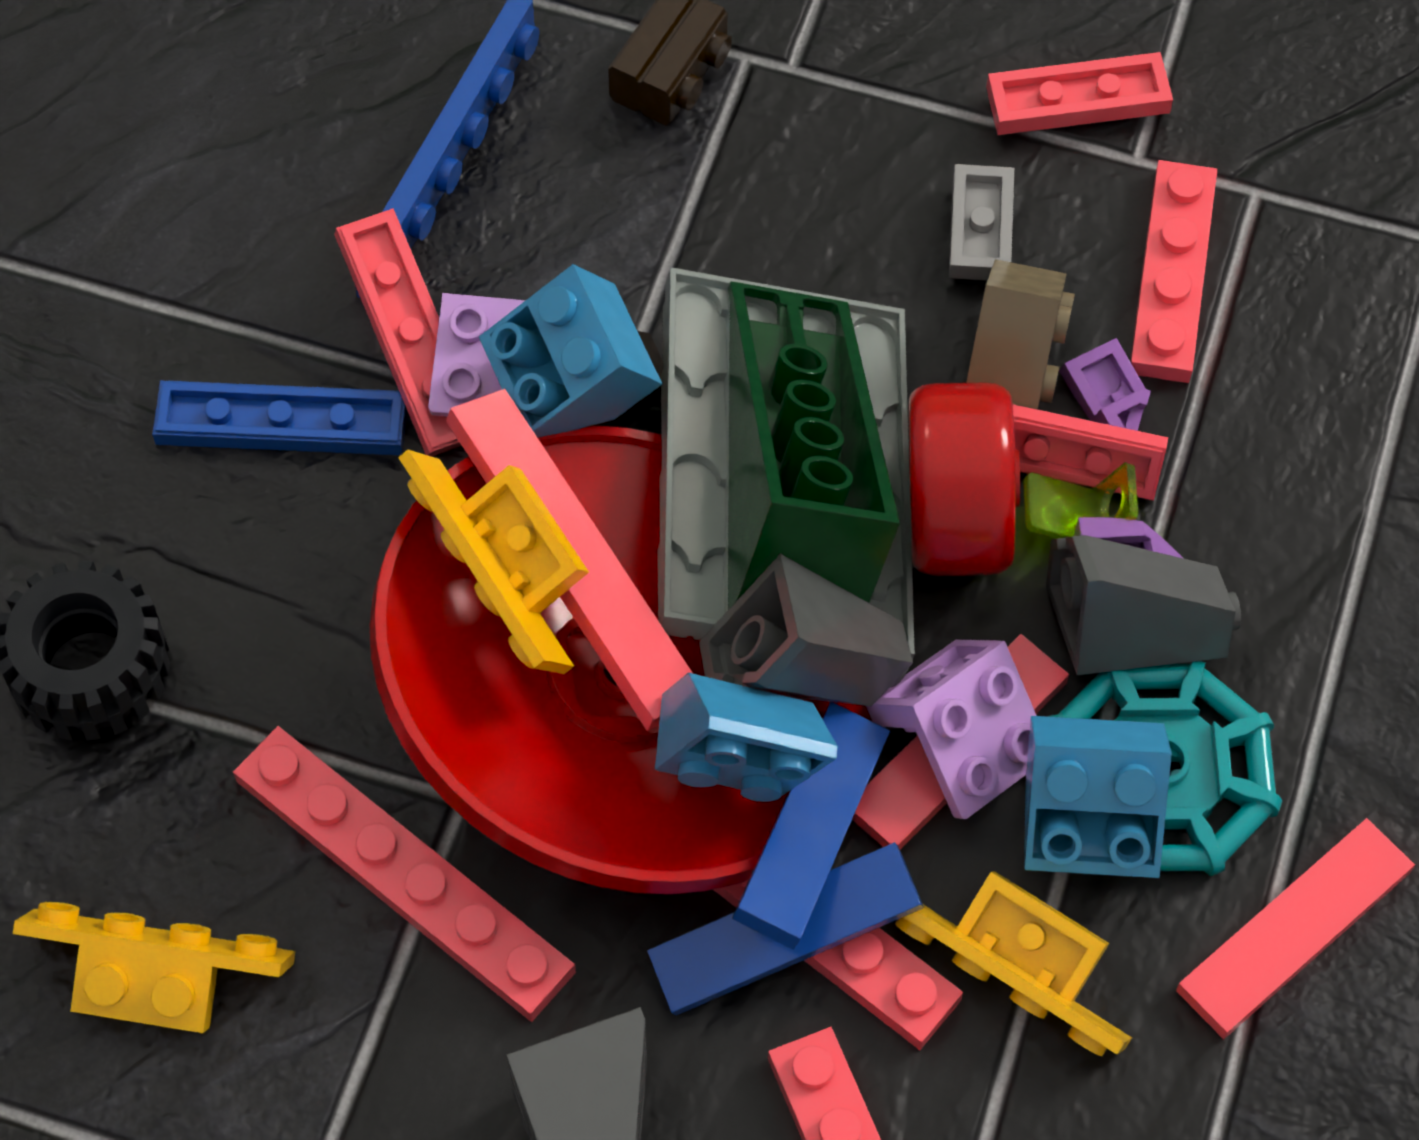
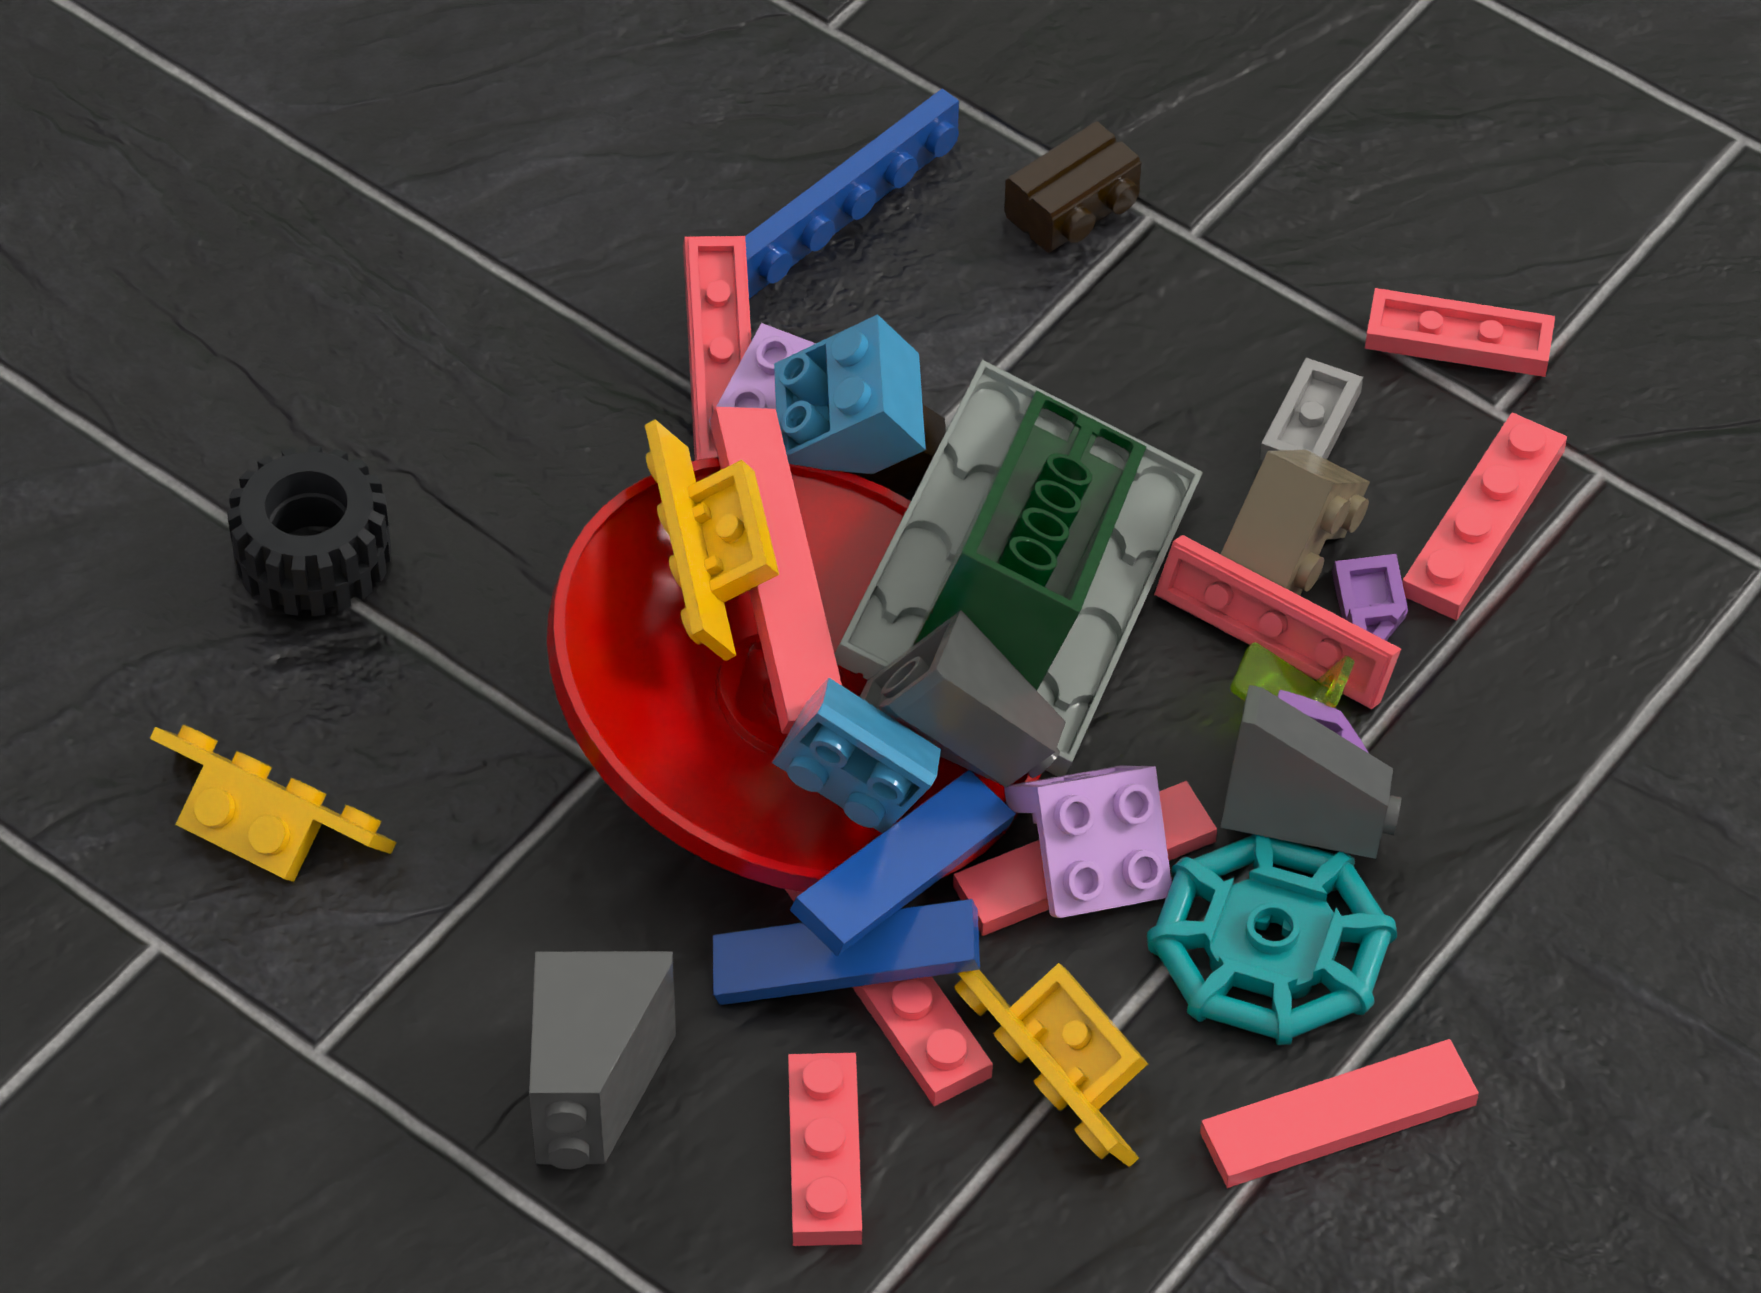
camera: 20 degrees right, 10 degrees down
blue tile [152,380,407,455] -> none
coral plate [233,726,576,1022] -> none
red wheel [909,382,1020,576] -> none
dark azure slope [1024,716,1172,878] -> none

